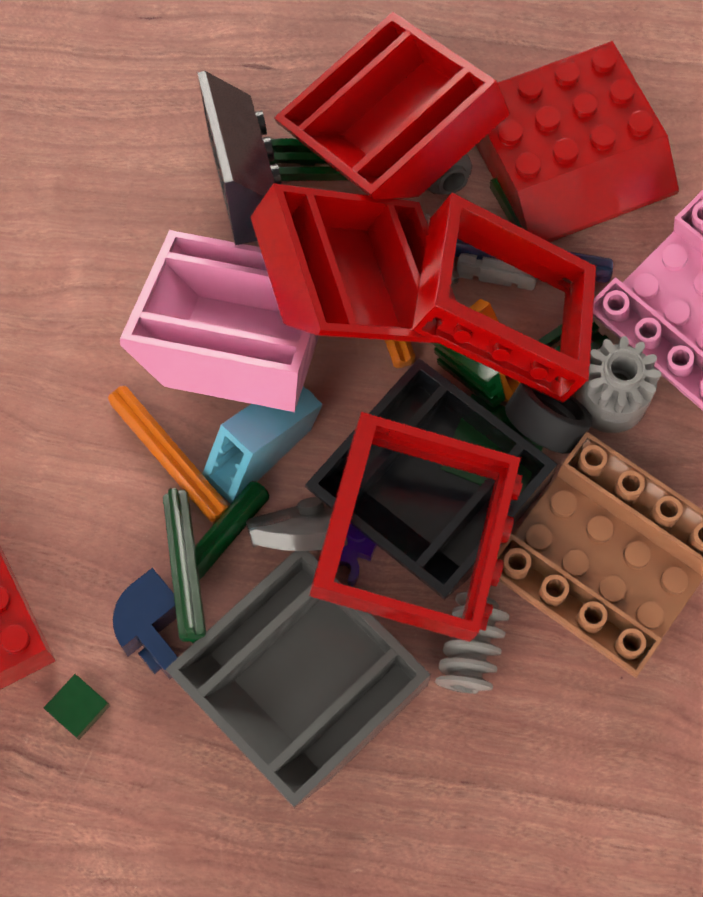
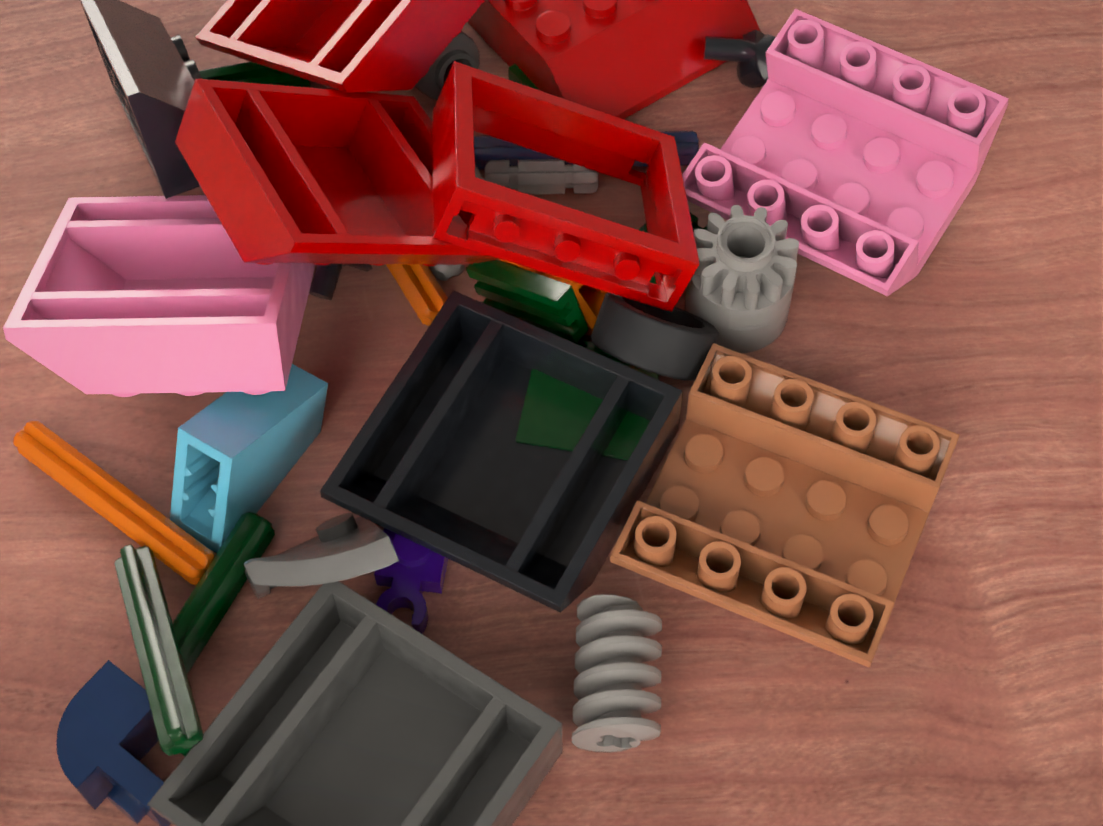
camera: 10 degrees left, 10 degrees down
red window [309,412,523,642] -> none
none -> black plate [704,30,776,88]

